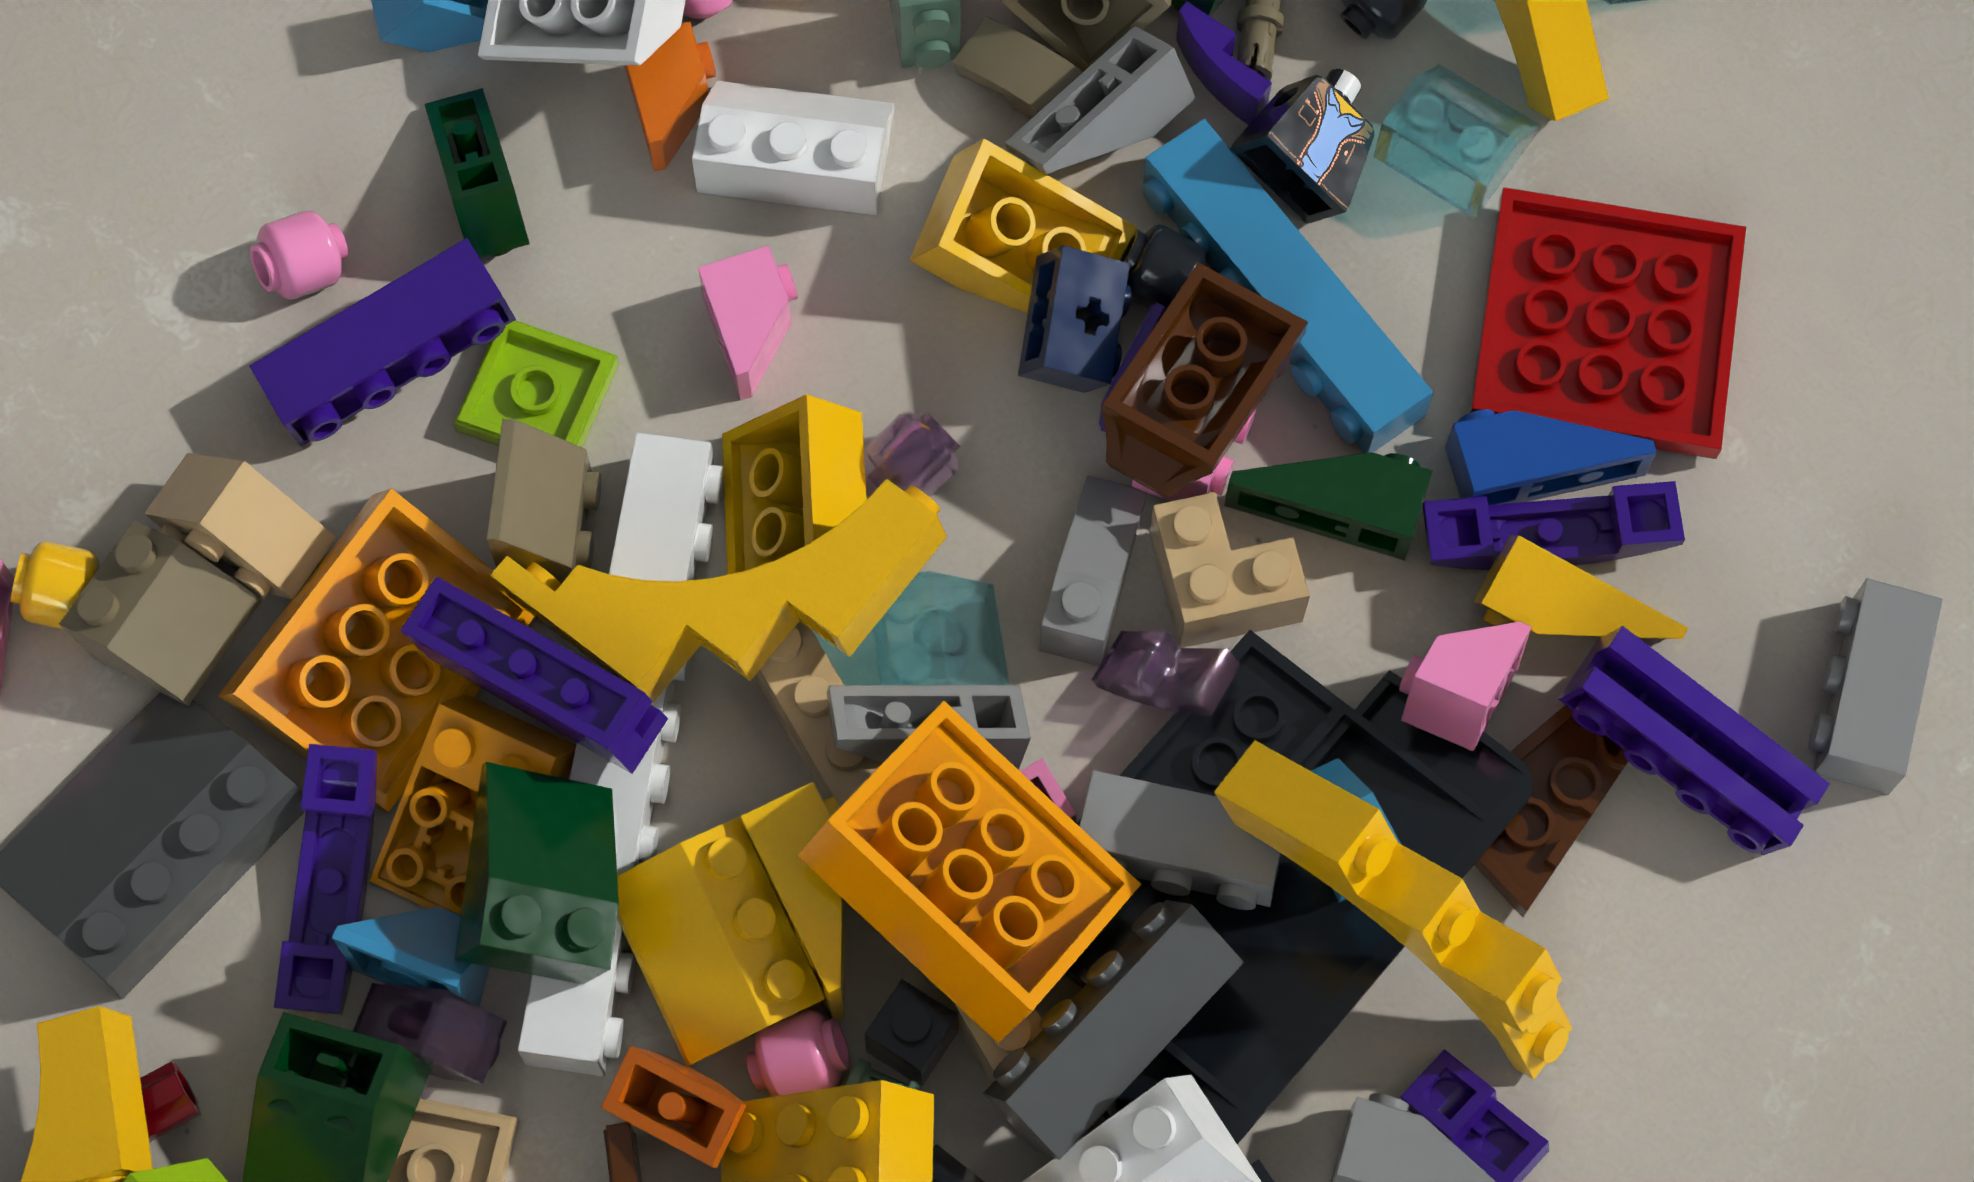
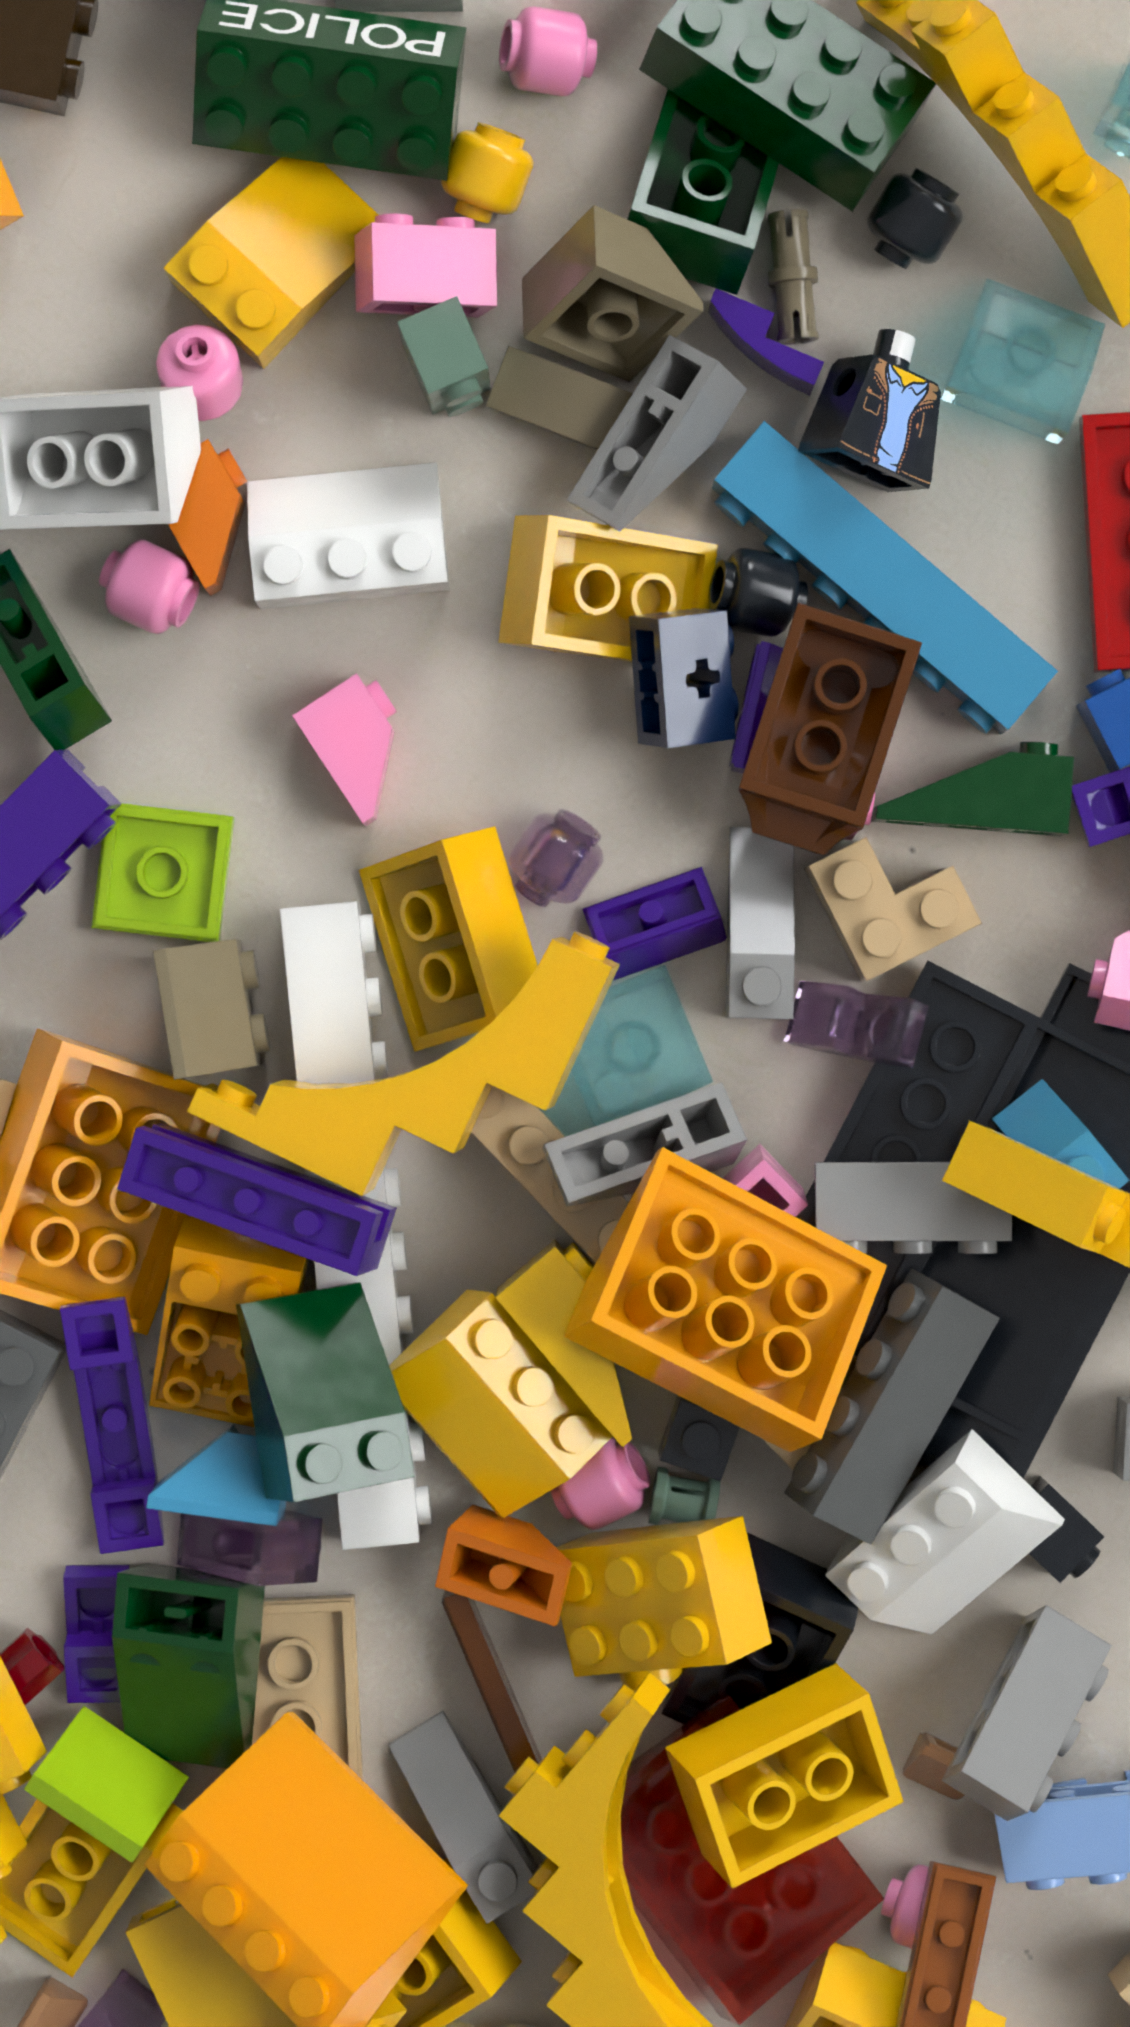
camera: 10 degrees left, 20 degrees up
none -> dark purple slope [63,1565,130,1703]
none -> bright pink head [99,539,200,634]
none -> dark purple slope [582,867,727,981]

